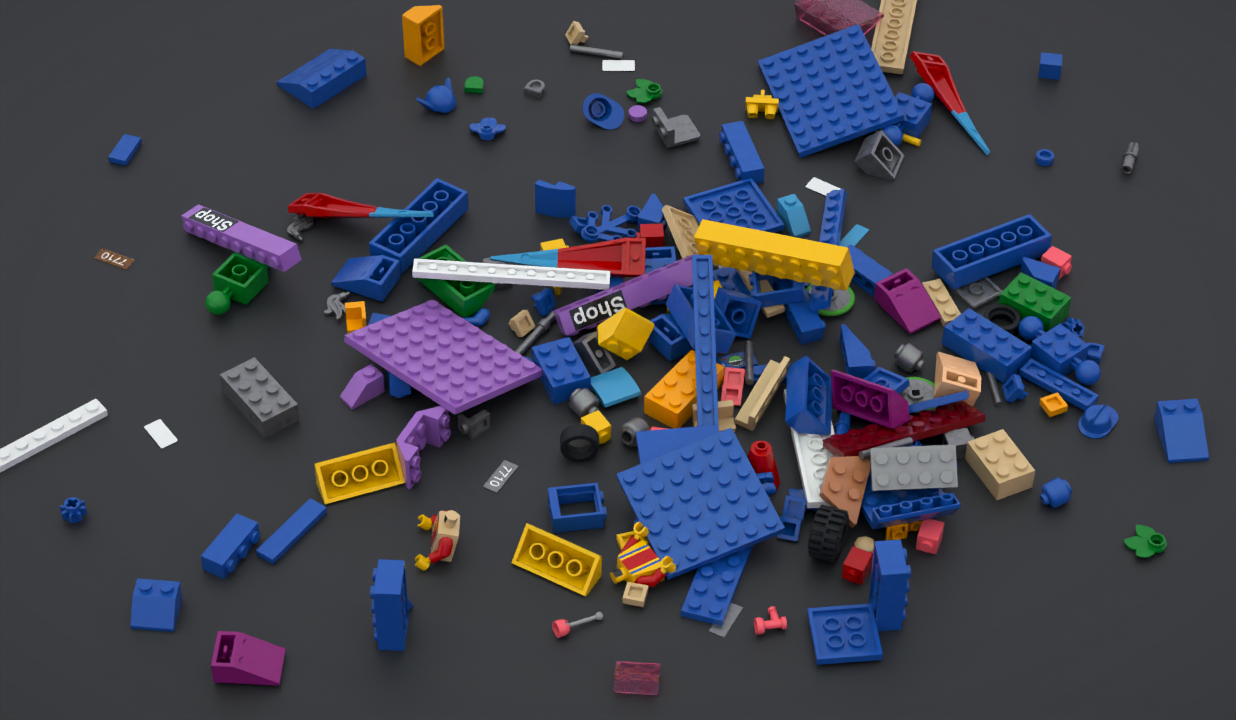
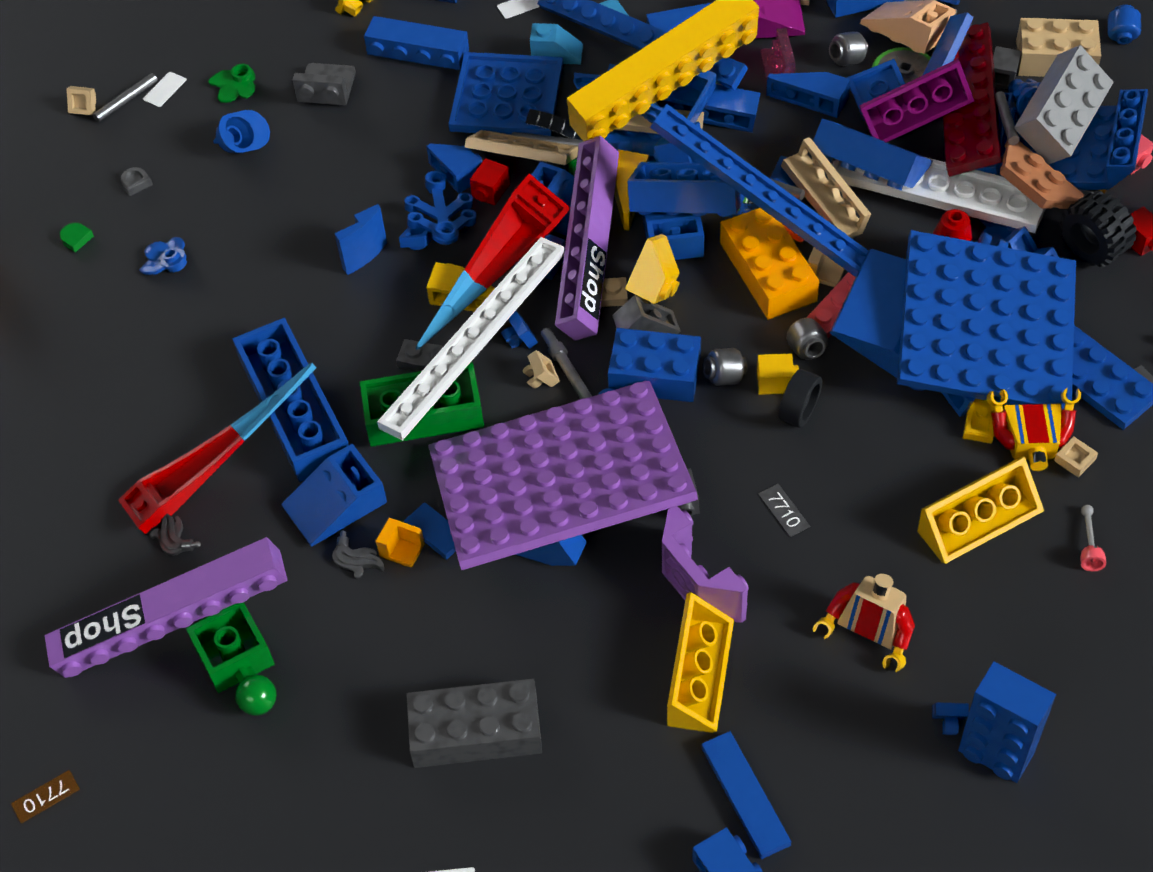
camera: 55 degrees left, 10 degrees up
medium lavender slope [340,364,385,410] -> none
blue piece [416,78,456,113] -> none
blue arm [464,308,490,327] -> none
blue window [548,483,607,533] -> none
dark azure slope [591,367,641,408] -> none
medium lavender tile [629,105,647,122] -> none
blue axle [834,412,851,435] -> none
none -> clear pink bracket [761,28,795,79]

